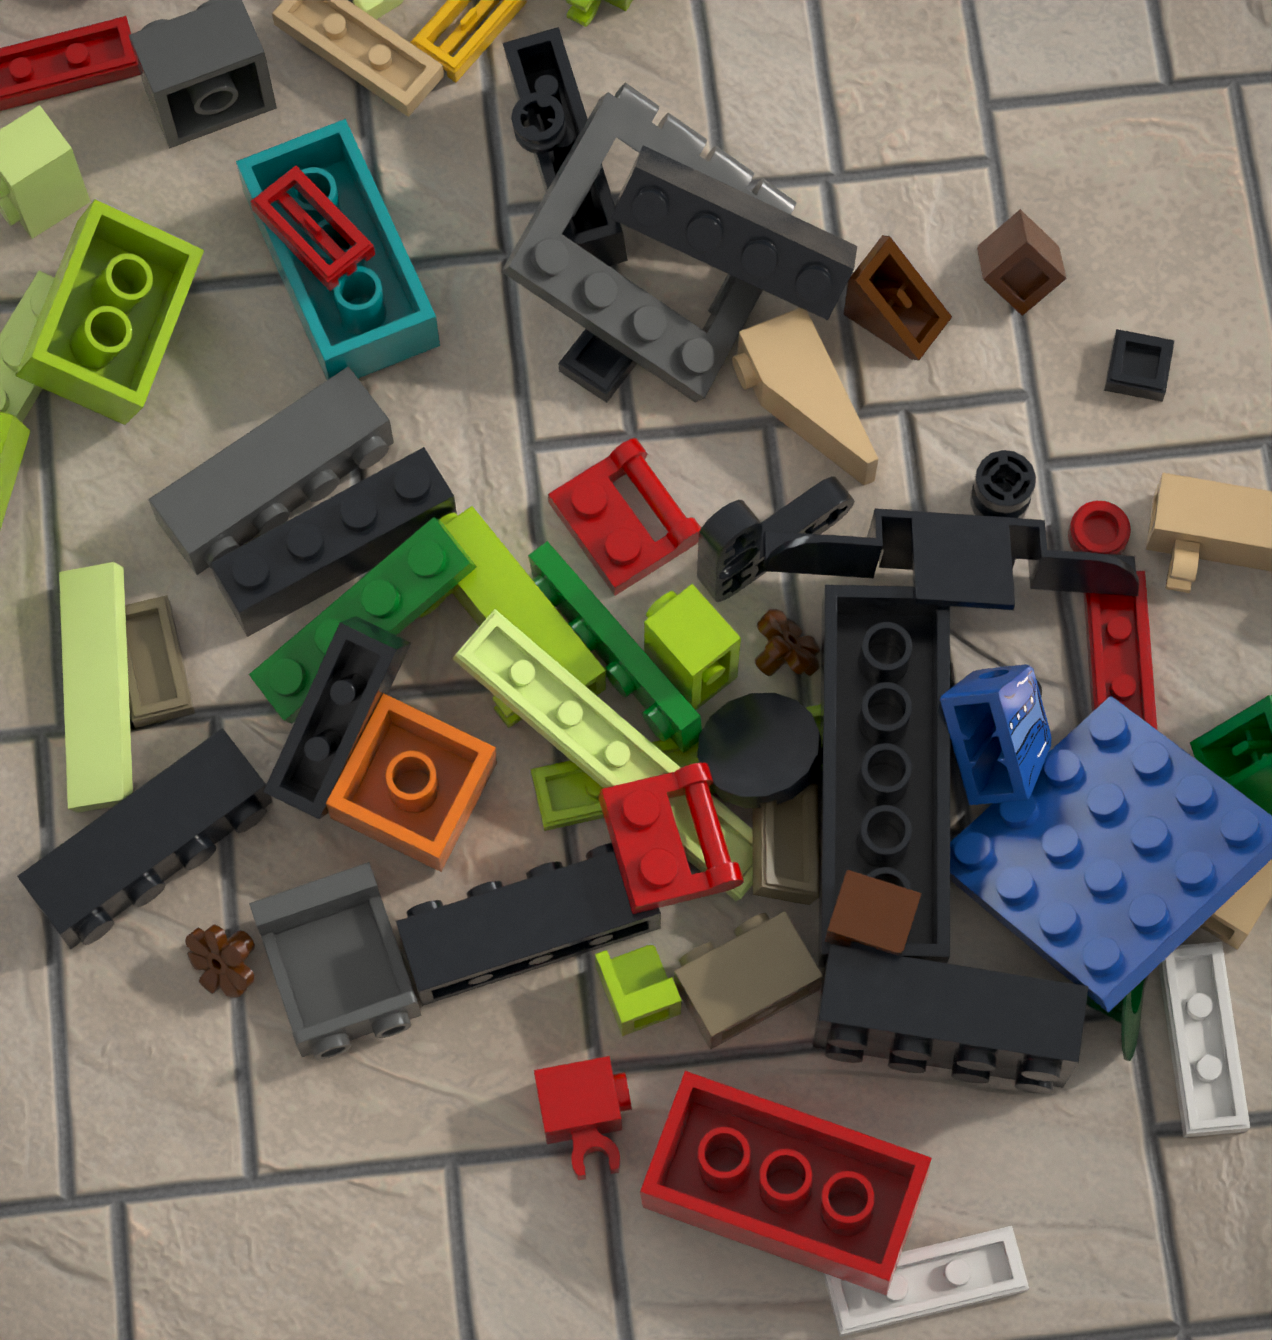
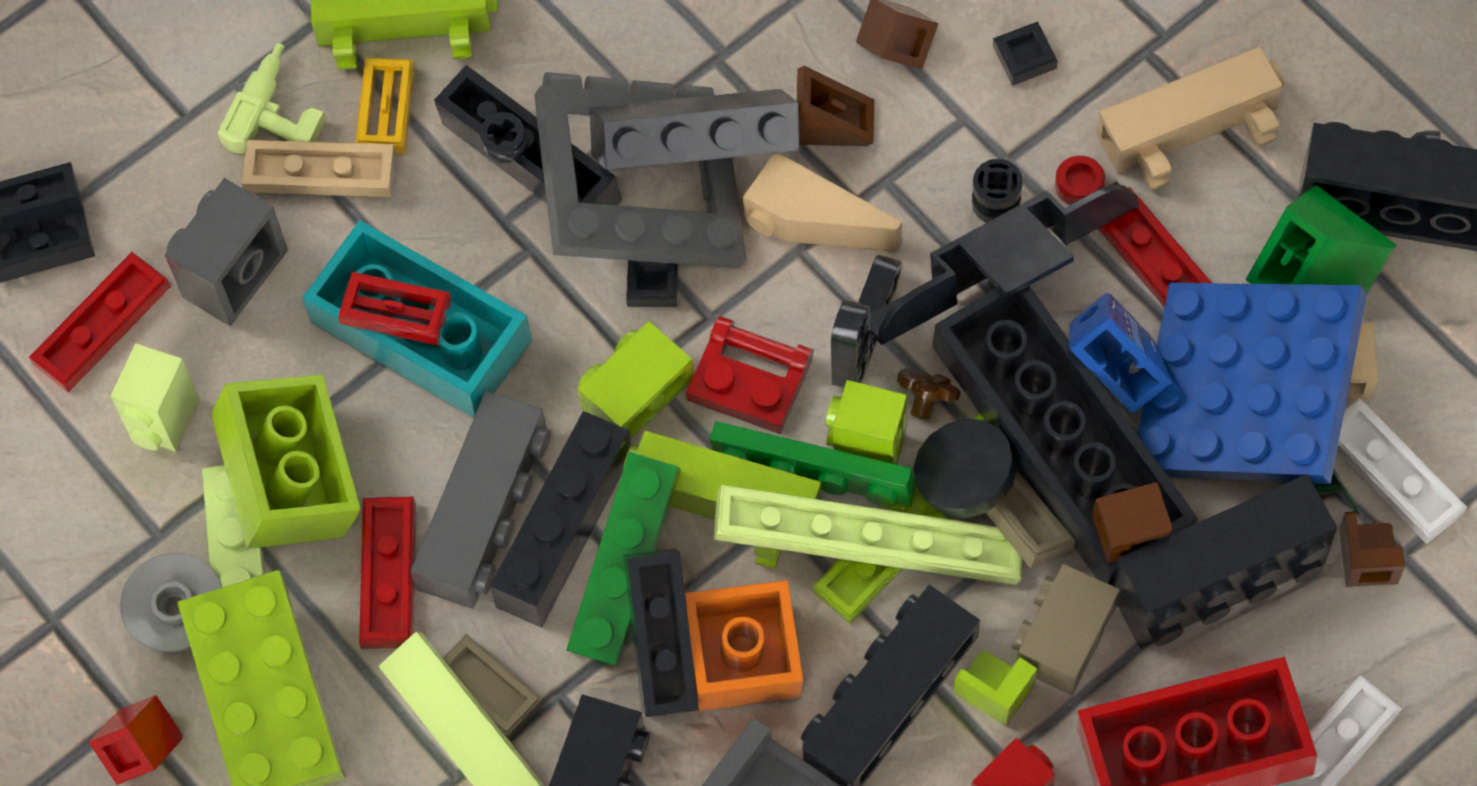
camera: 30 degrees left, 5 degrees down
red plate [598,763,744,914] -> none
none -> red tile [359,496,416,649]
none -> lime brick [577,321,694,440]
none -> reddish brown panel [1339,511,1405,587]

